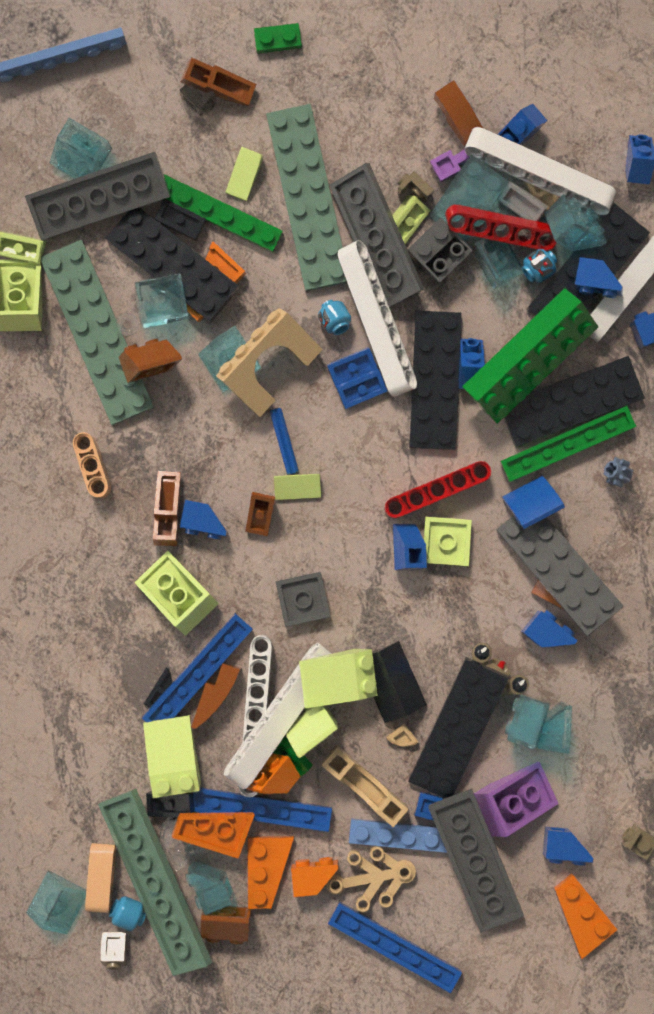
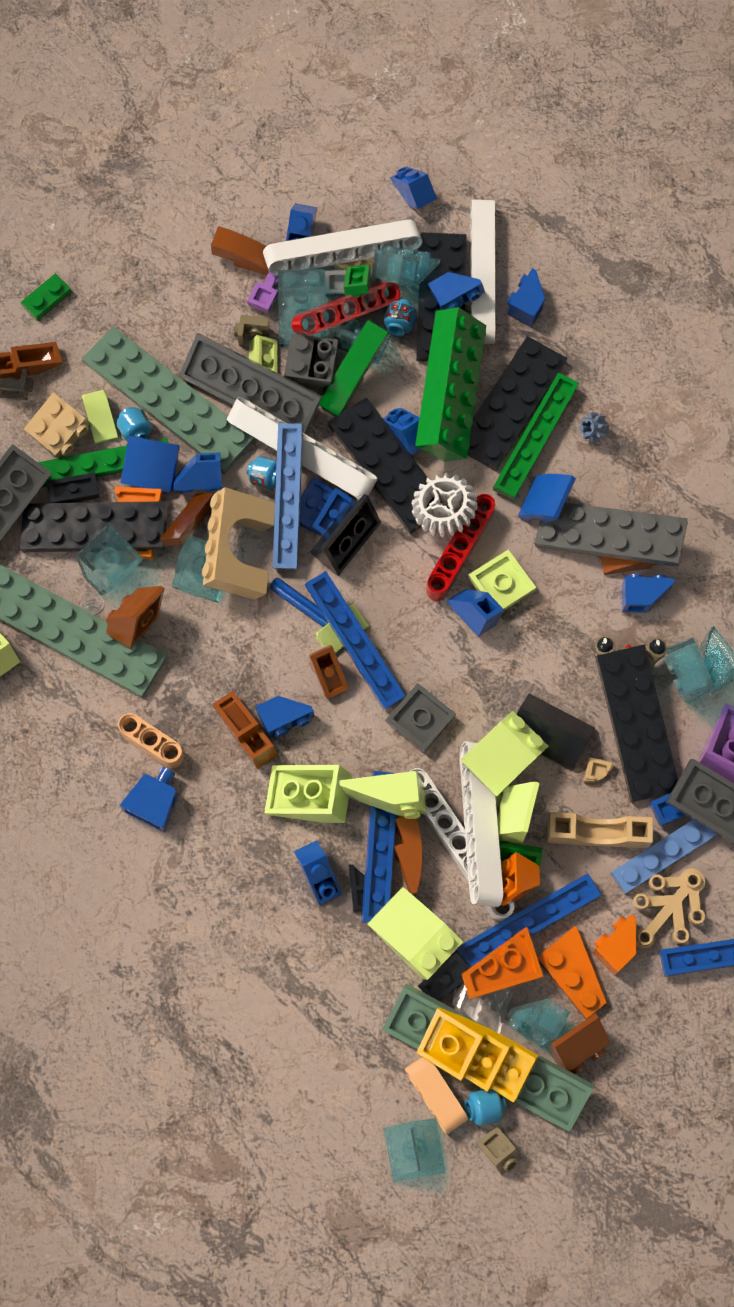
camera: 40 degrees left, 15 degrees down
none -> tan plate [24,392,91,458]
none -> dark azure head [117,407,152,442]
none -> blue torso [120,767,178,833]
none -> blue slope [121,436,180,493]
none -> reddish brown tile [160,493,215,546]
none -> blue slope [174,452,222,493]
none -> medium blue plate [273,423,303,570]
none -> blue slope [294,840,342,905]
none -> blue plate [304,571,406,710]
none -> black slope [310,494,381,576]
none -> green slope [319,320,389,416]
none -> yellowish green slope [339,771,426,819]
none -> green plate [344,264,371,297]
none -> white gear [412,473,478,537]
none -> yellow slope [416,1007,539,1103]

